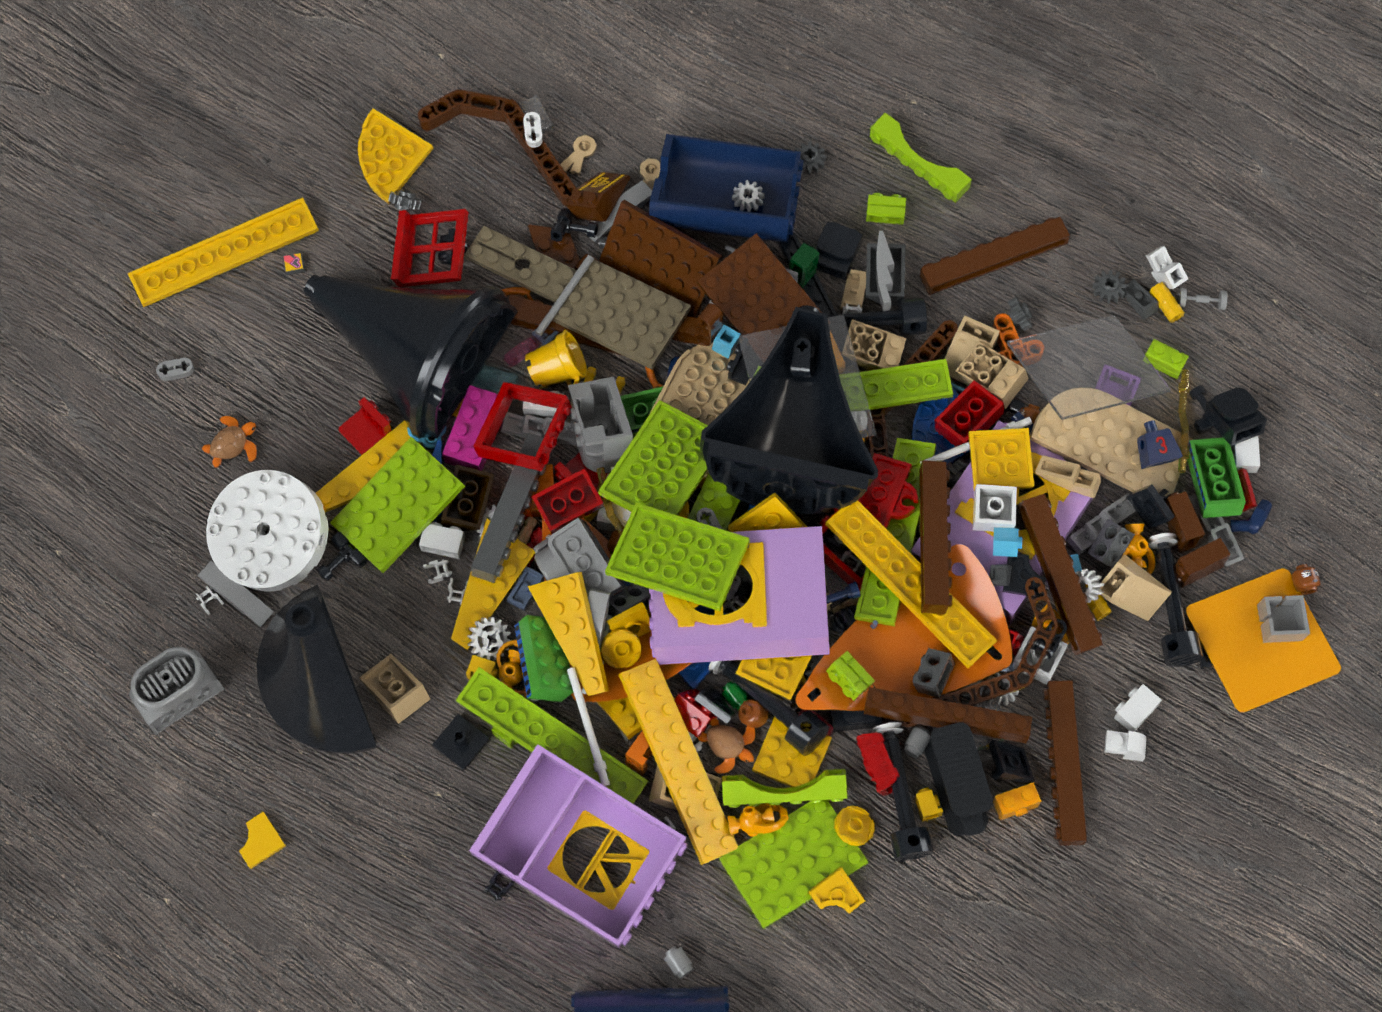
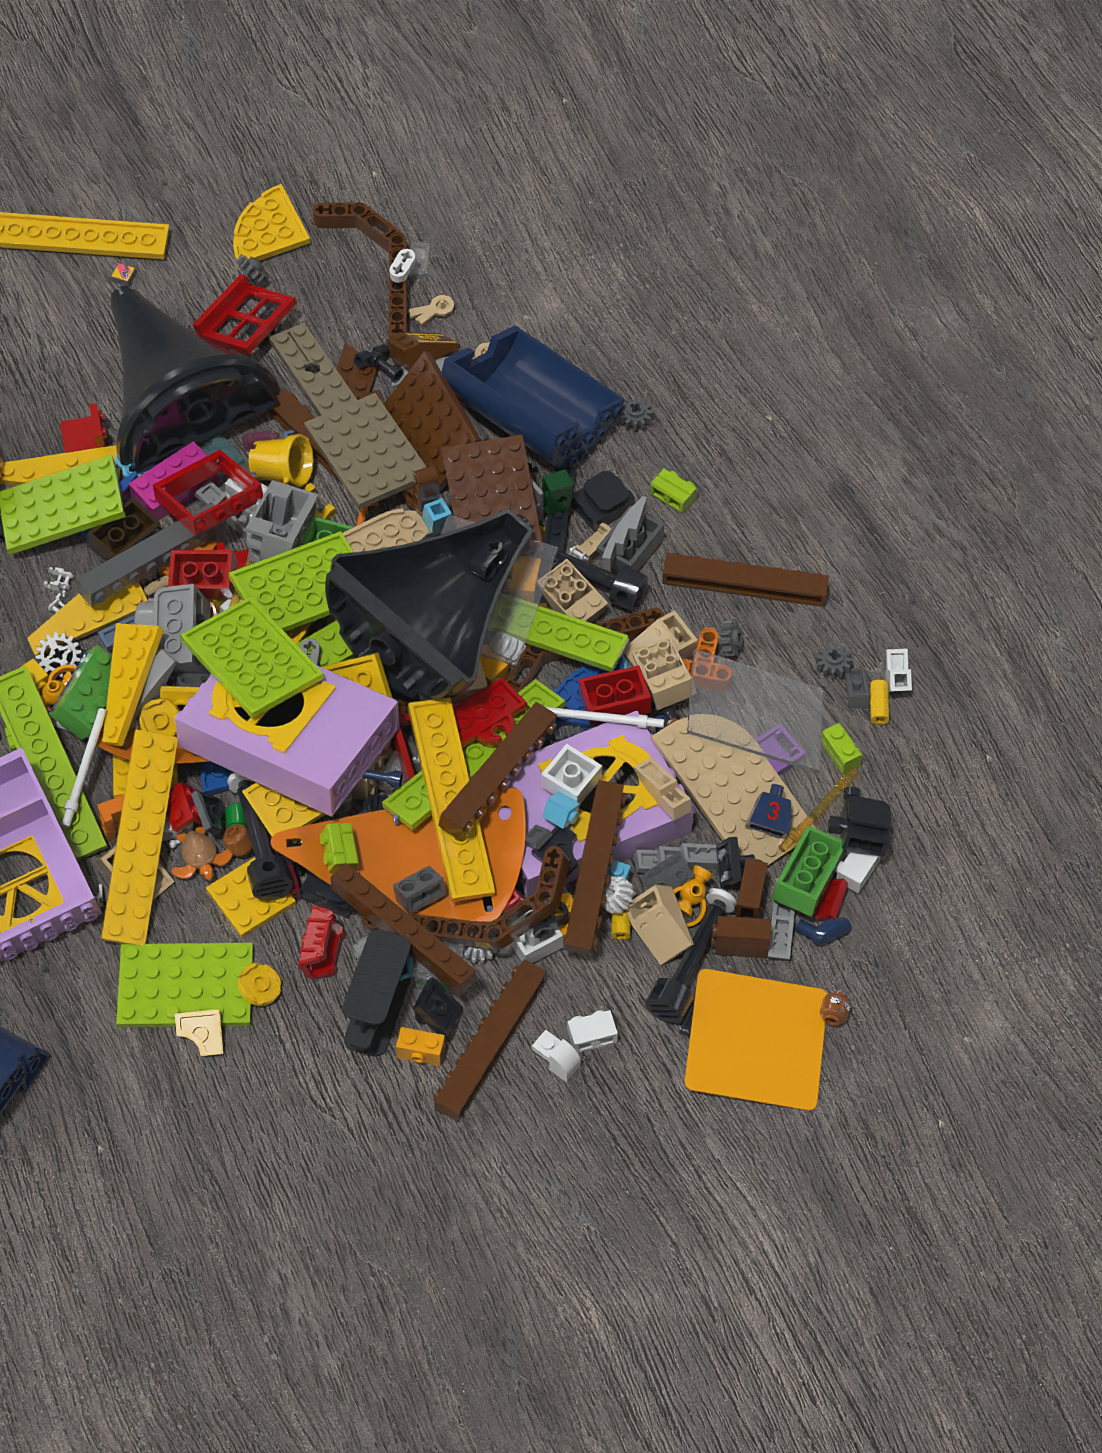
camera: 30 degrees right, 10 degrees down
white brick [419,522,465,559] -> none
orange piece [501,287,534,301] -> none
light grey piece [535,255,594,336] -> none
light grey brick [664,946,694,979] -> none
lime arch [722,769,847,808] -> none
light orange piece [727,803,789,837] -> none
white gear [732,180,764,212] -> none
lime arch [870,112,972,203] -> none
black piece [872,722,933,861] -> none
yellow brick [914,787,943,822] -> none
yellow plate [968,428,1034,491] -> none
light grey wheel [1178,288,1227,310] -> none
light grey piece [1257,595,1310,643] -> none

